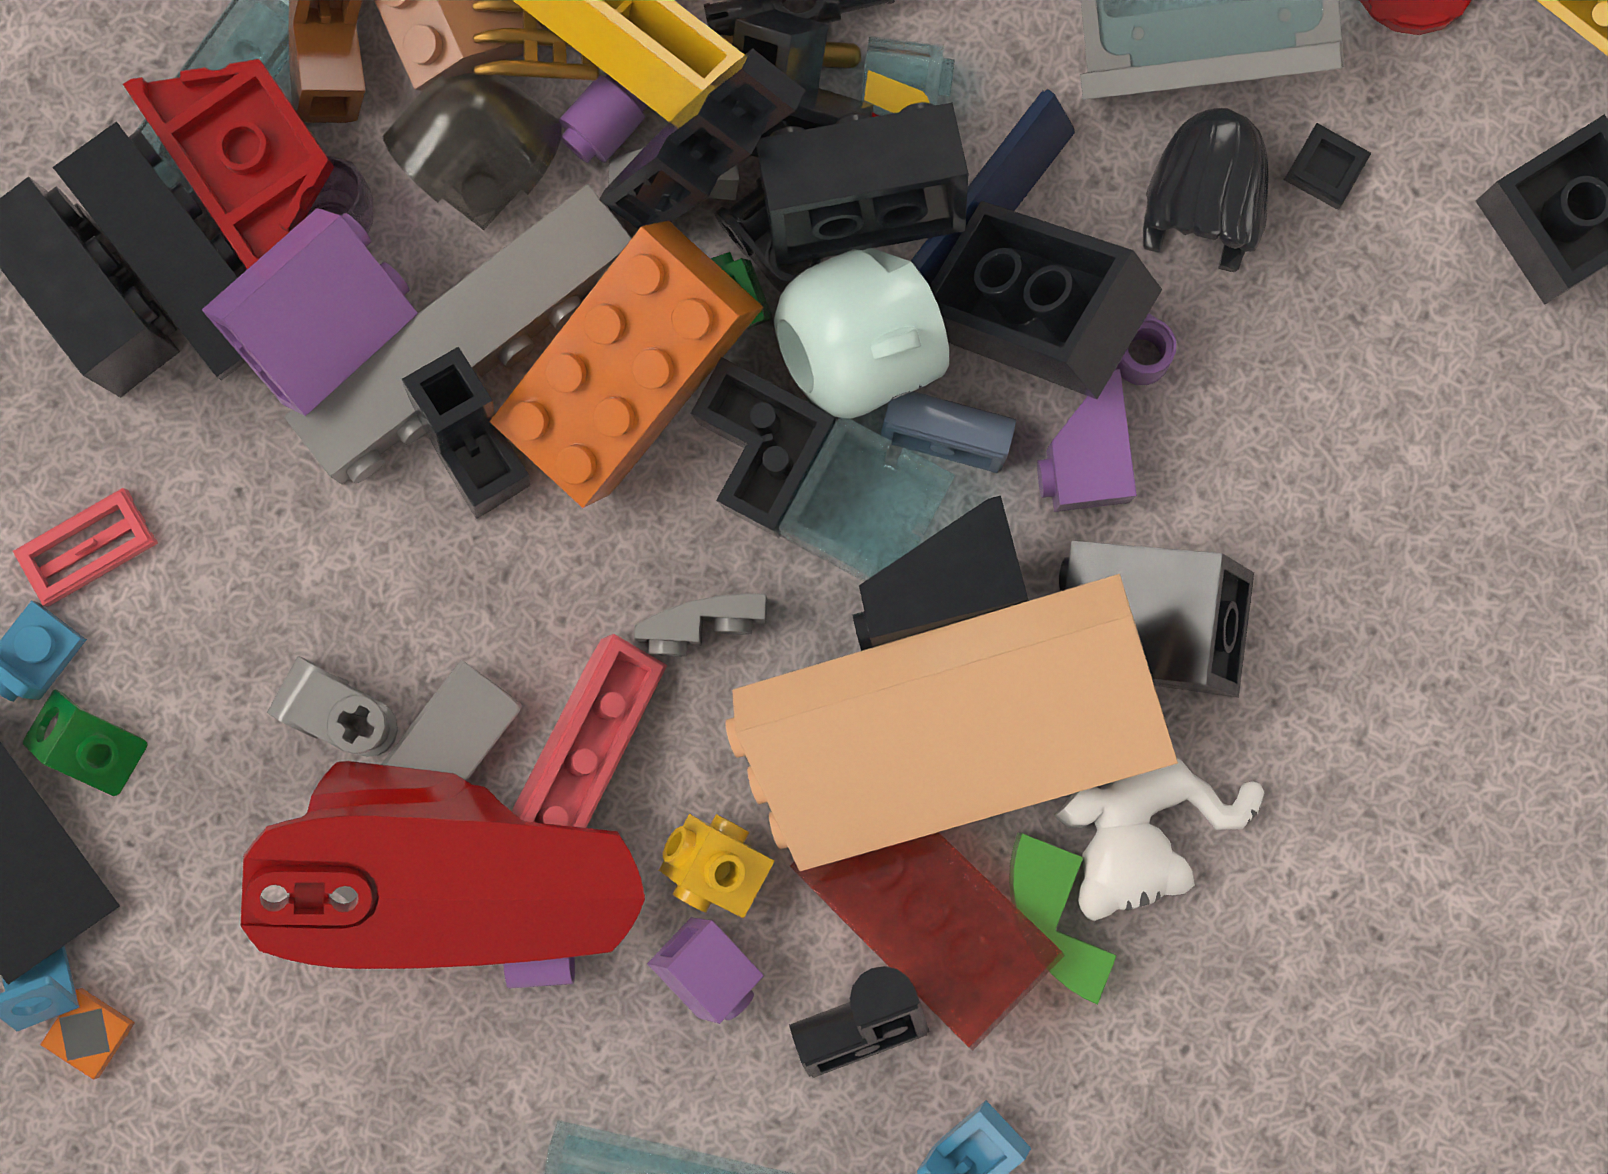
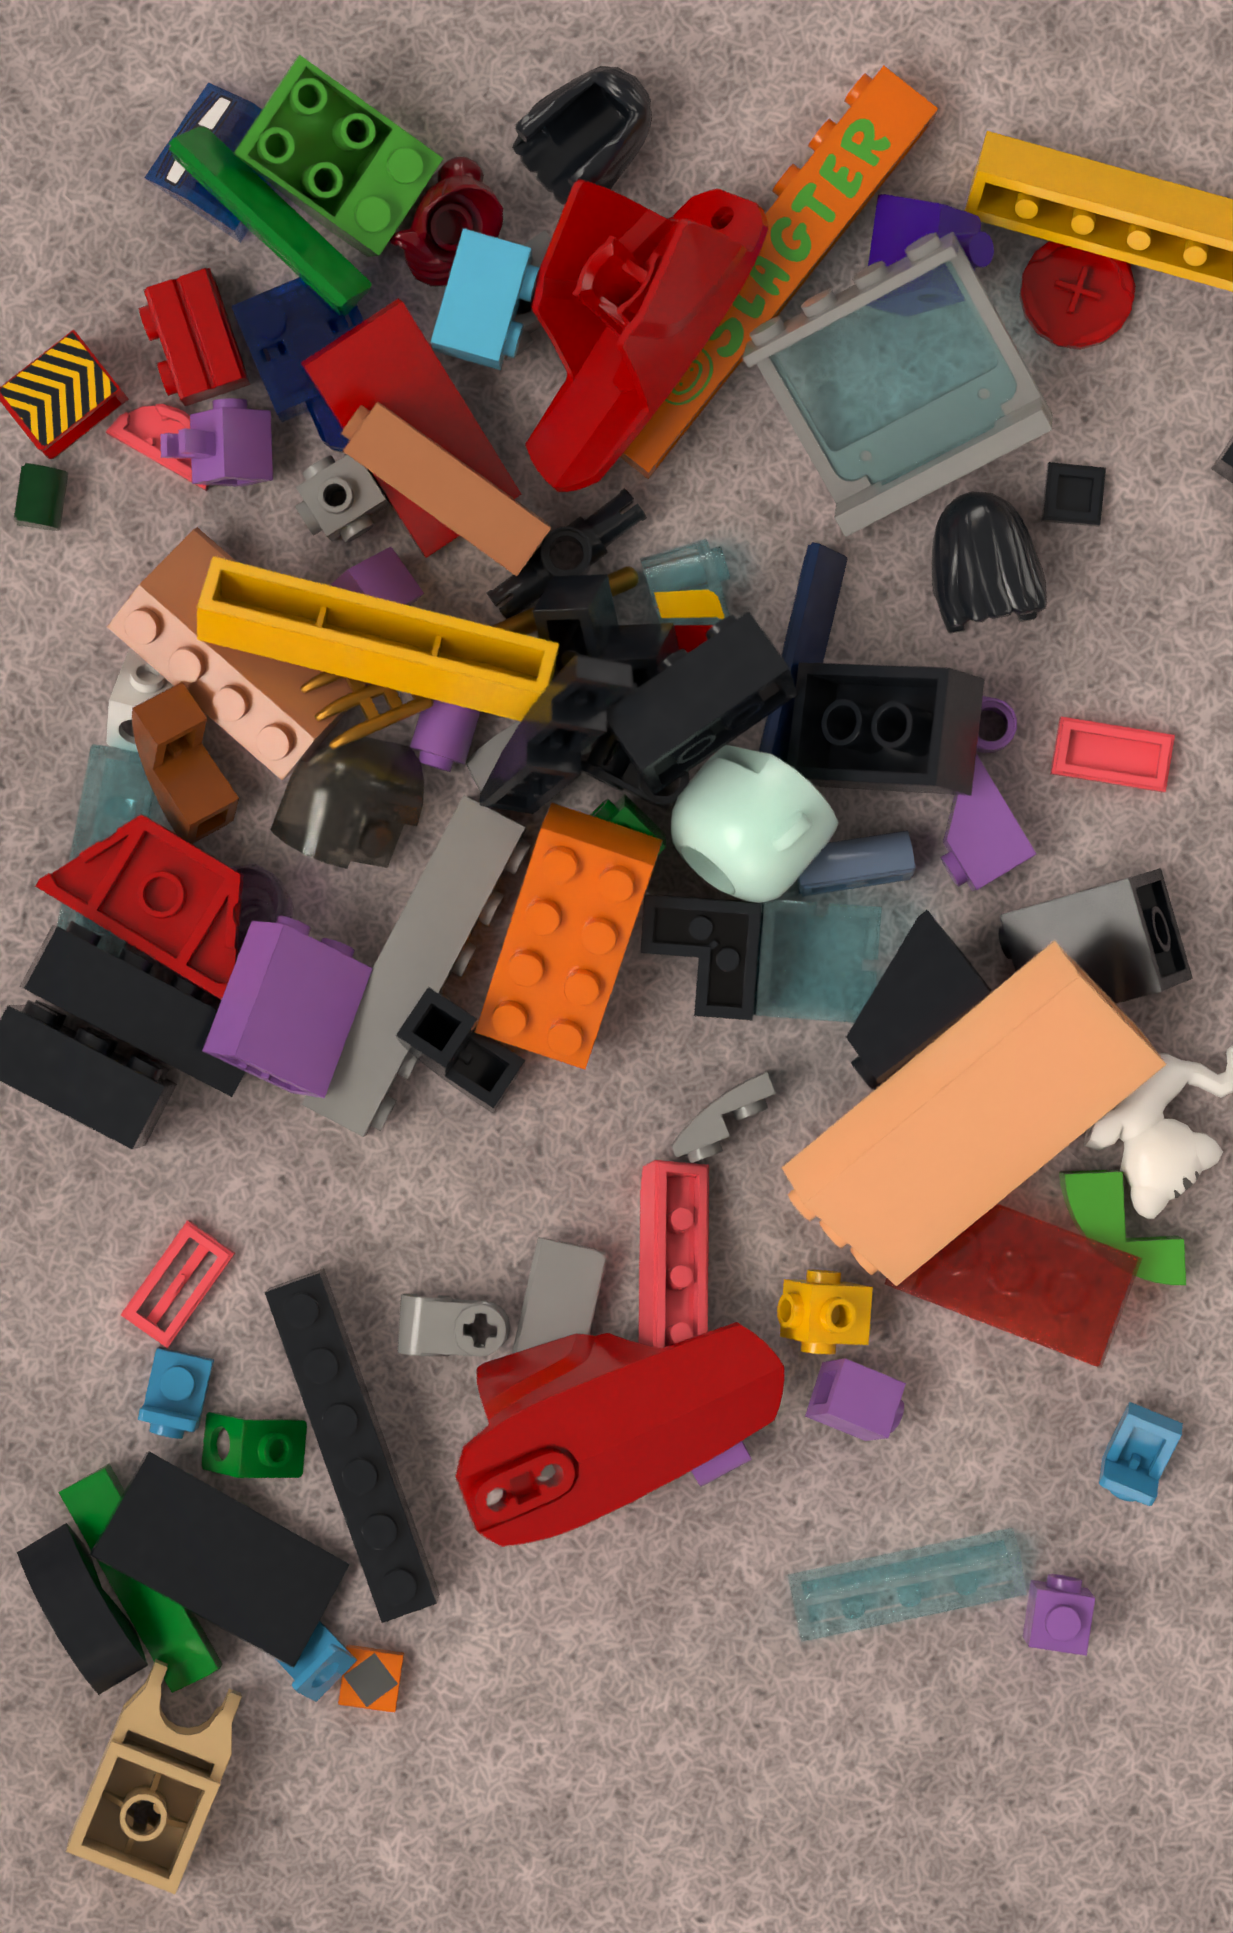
camera: 30 degrees left, 5 degrees up
black brick [789,966,930,1078] -> none
none -> black brick [264,1269,440,1623]
none -> coral tile [1050,717,1175,793]

